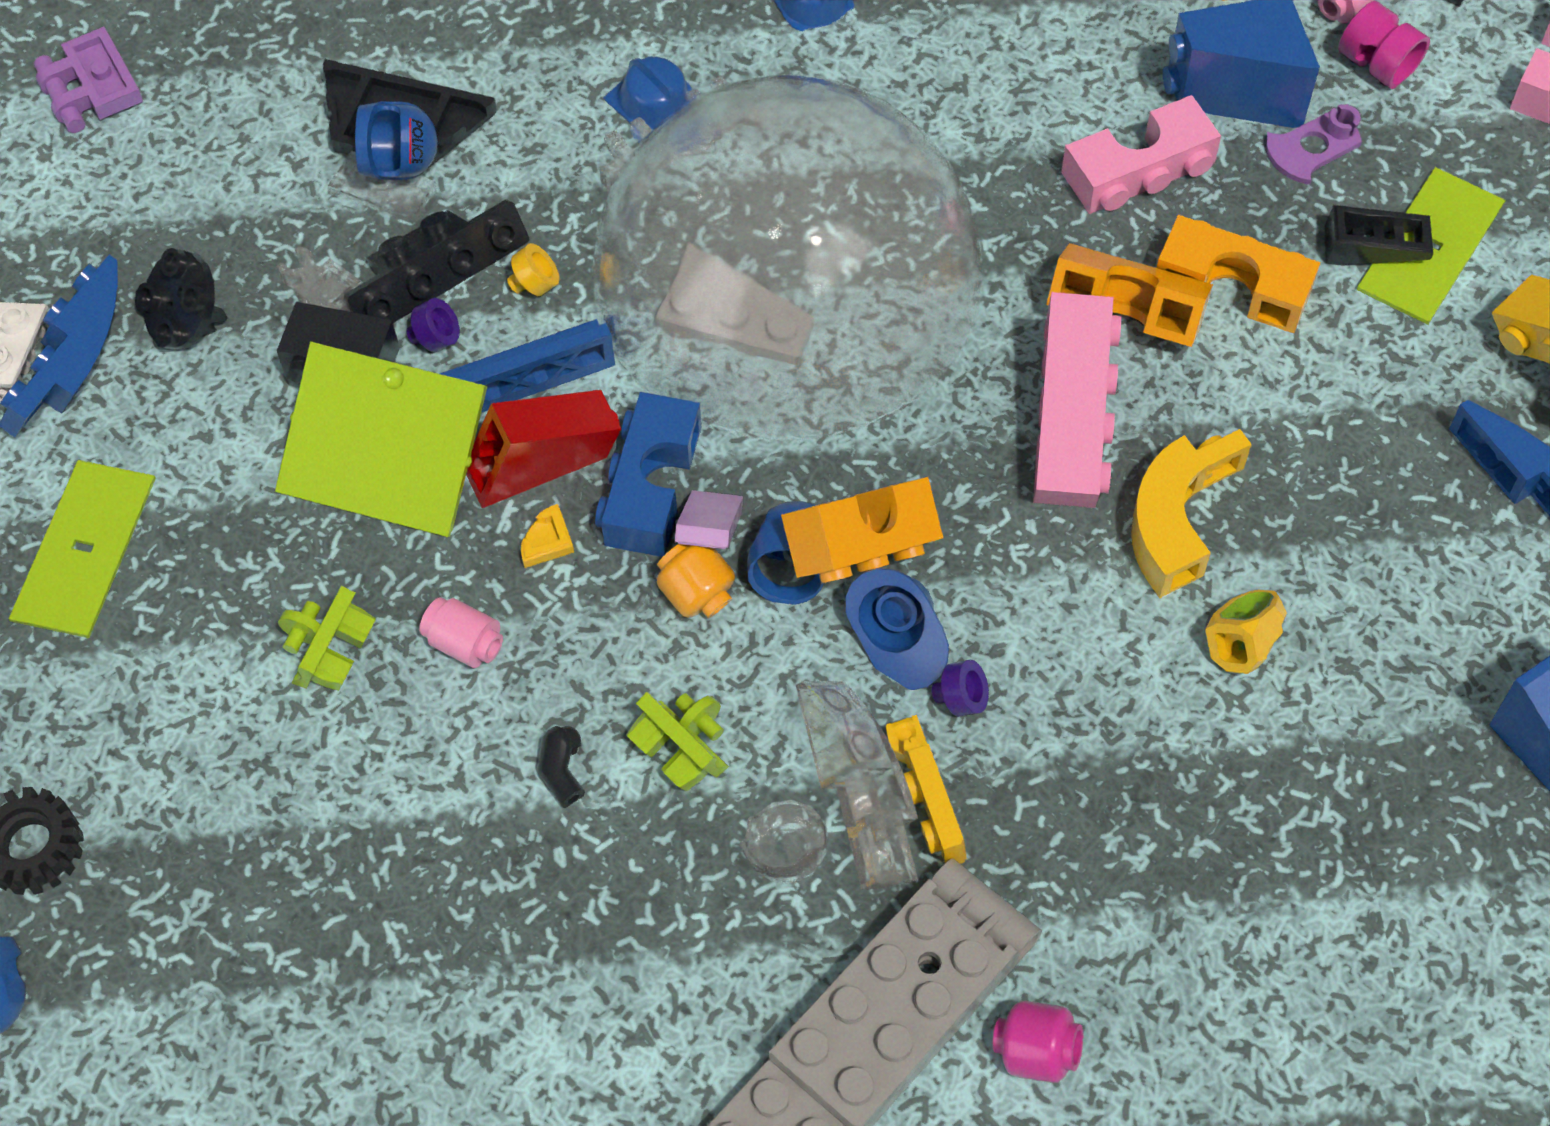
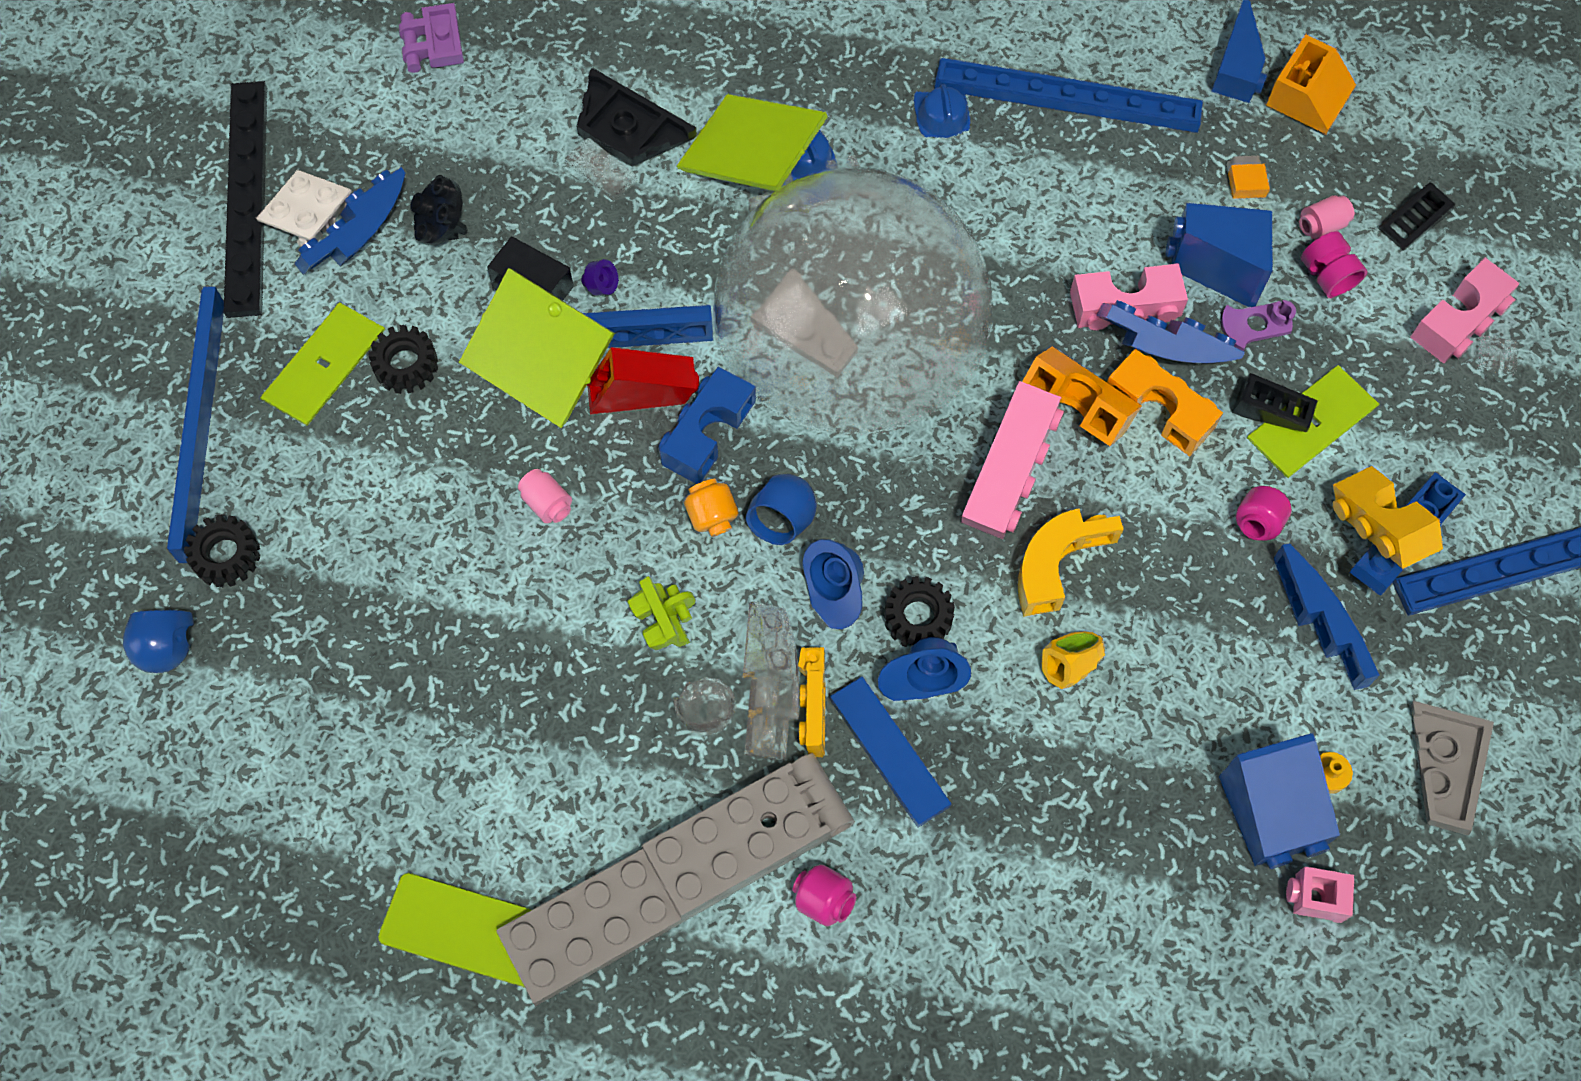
camera: 15 degrees right, 5 degrees up
clear plate [277,246,363,312] -> none
lime hips [278,586,376,691] -> none
black bracket [344,199,530,323] -> none
blue helmet [355,101,438,180] -> none
yellow tile [507,243,560,296] -> none
yellow tile [521,503,575,568] -> none
black arm [537,726,585,808] -> none
lavender tile [675,490,743,549] -> none
light orange arch [781,477,943,583] -> none
dark purple tile [932,660,989,717] -> none
none -> black tyre [368,325,438,394]
none -> lime piece [677,94,828,192]
none -> blue tile [830,676,951,828]
none -> blue piece [878,637,971,701]
none -> black tyre [884,576,955,647]
none -> slope [1097,300,1245,363]
none -> dark pink head [1235,485,1292,541]

